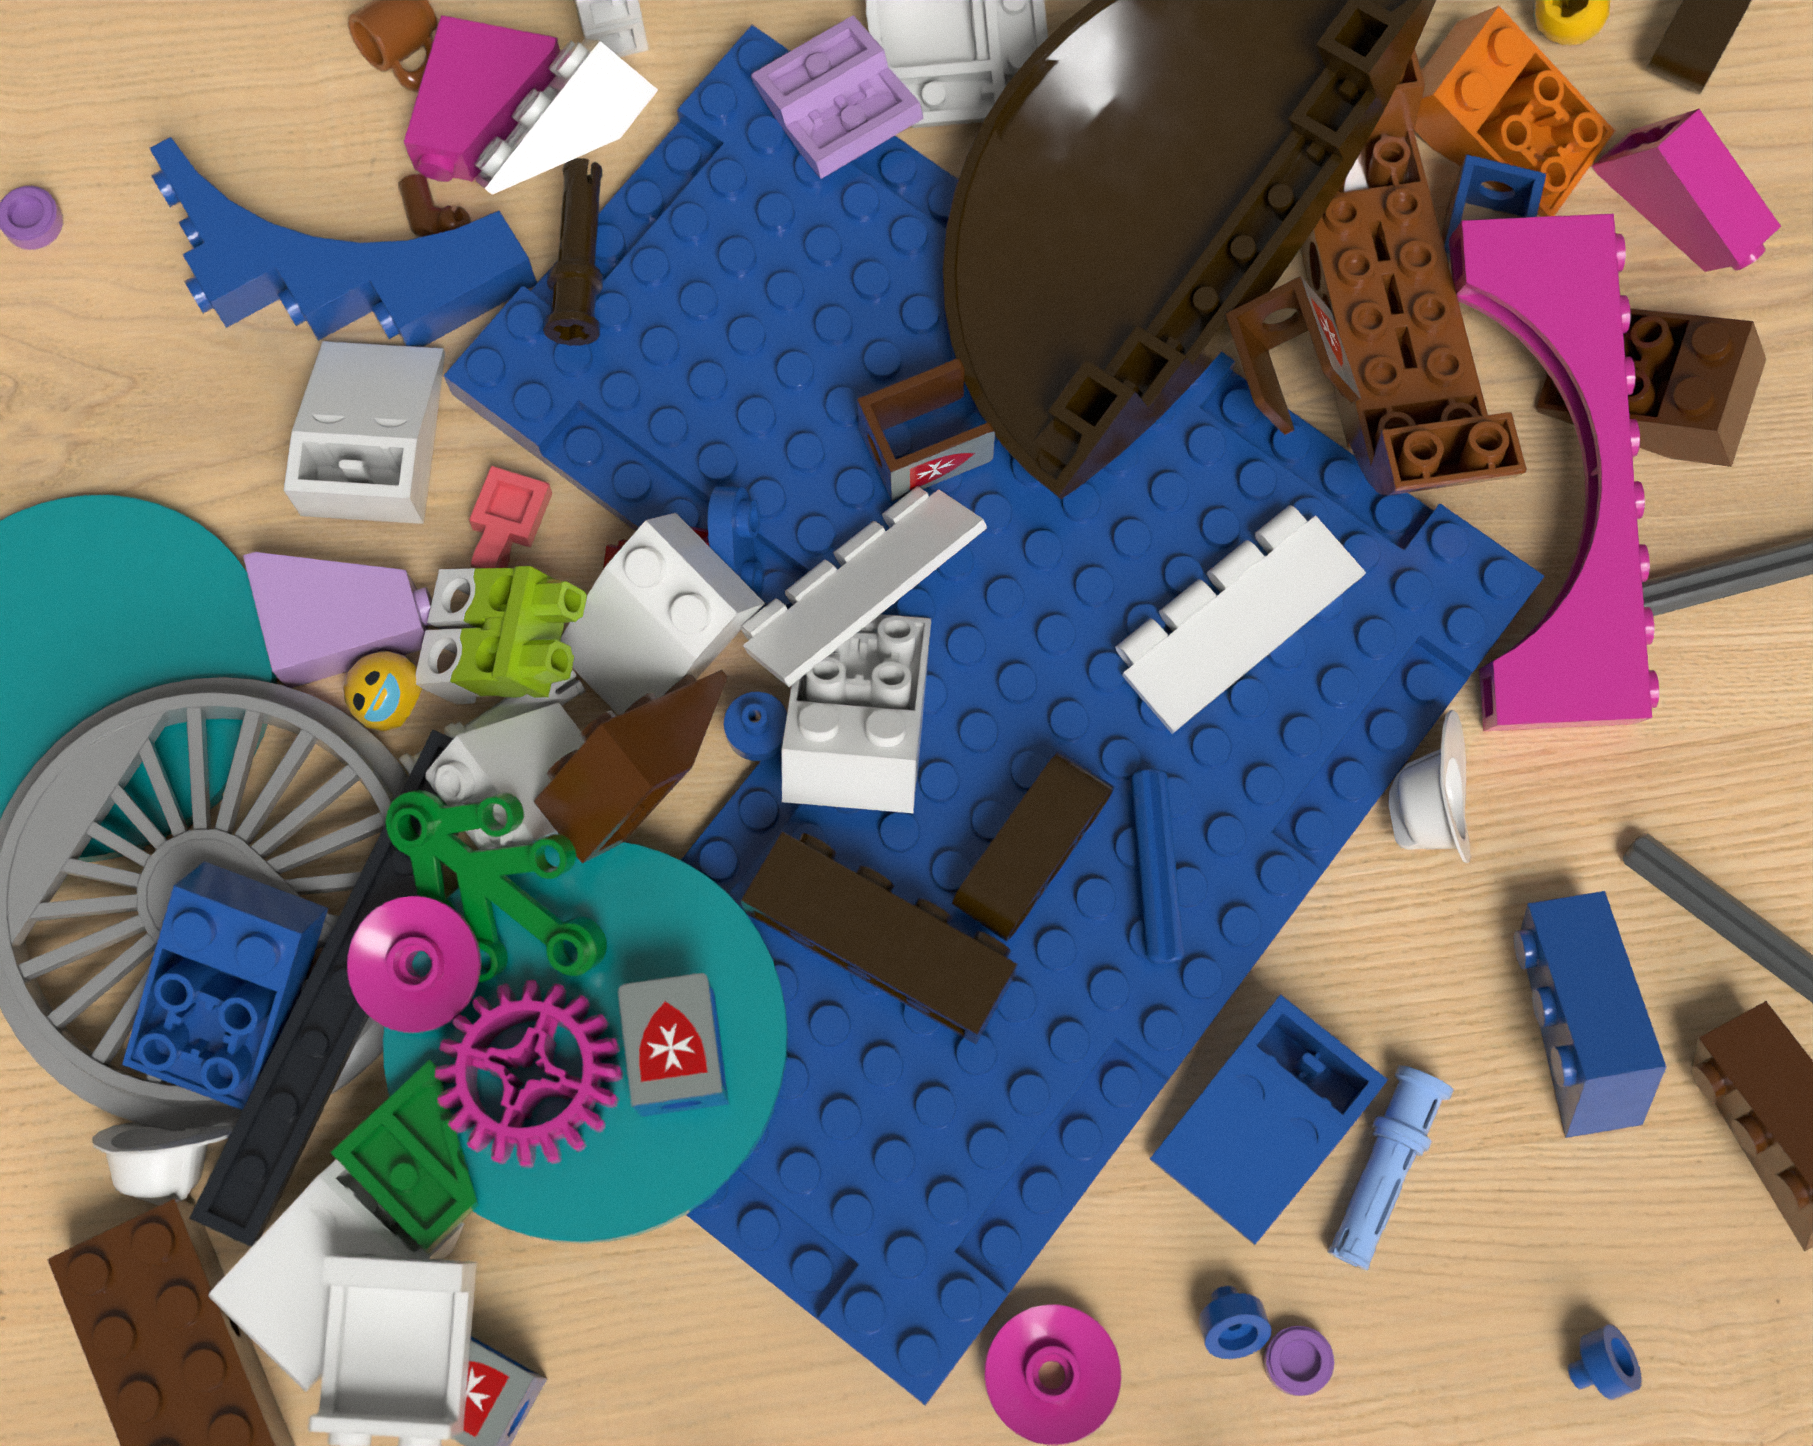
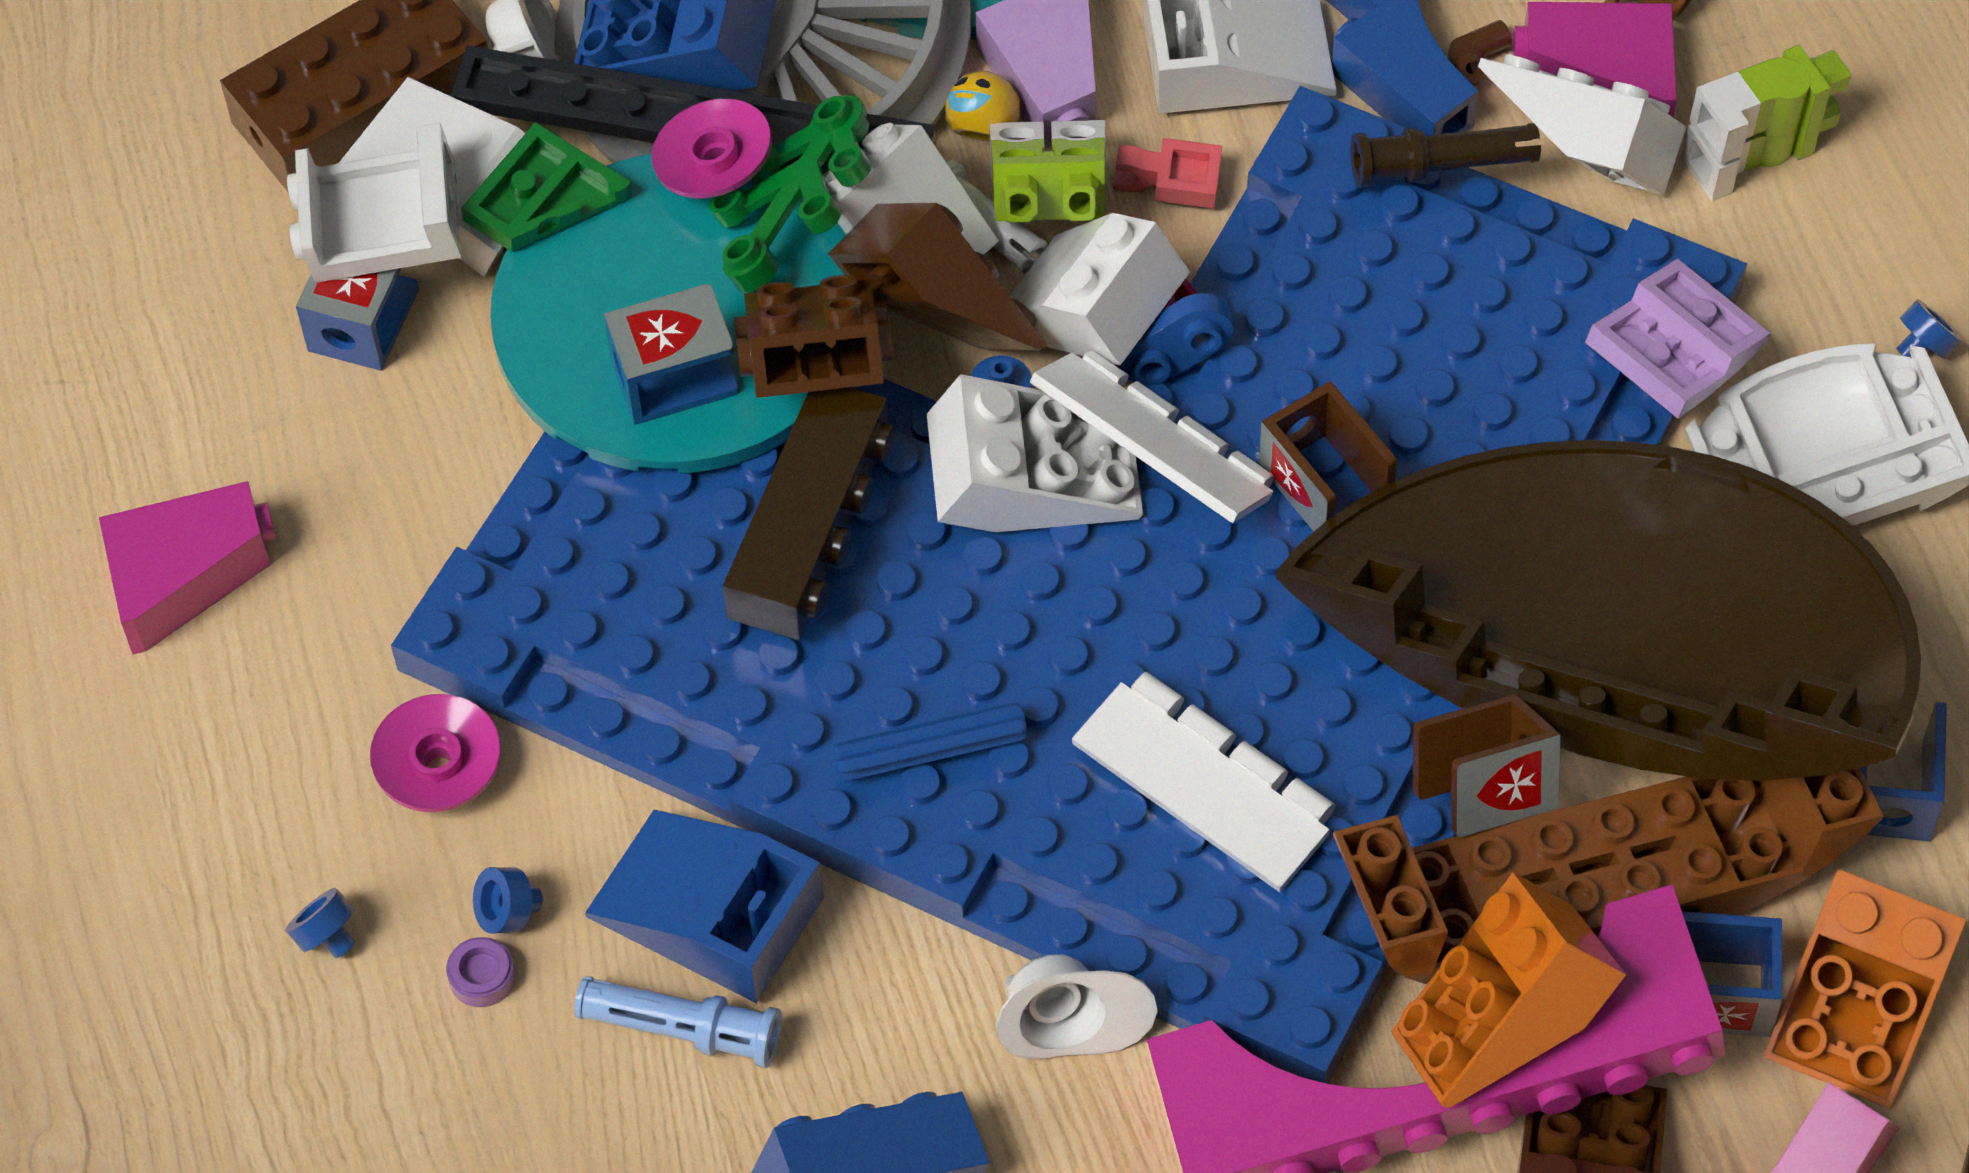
camera: 80 degrees right, 15 degrees down
dark pink gear [435,980,623,1168] -> none
dark brown beam [952,750,1115,942] -> none
none -> reddish brown brick [734,275,894,398]
none -> orange slope [1391,873,1626,1109]

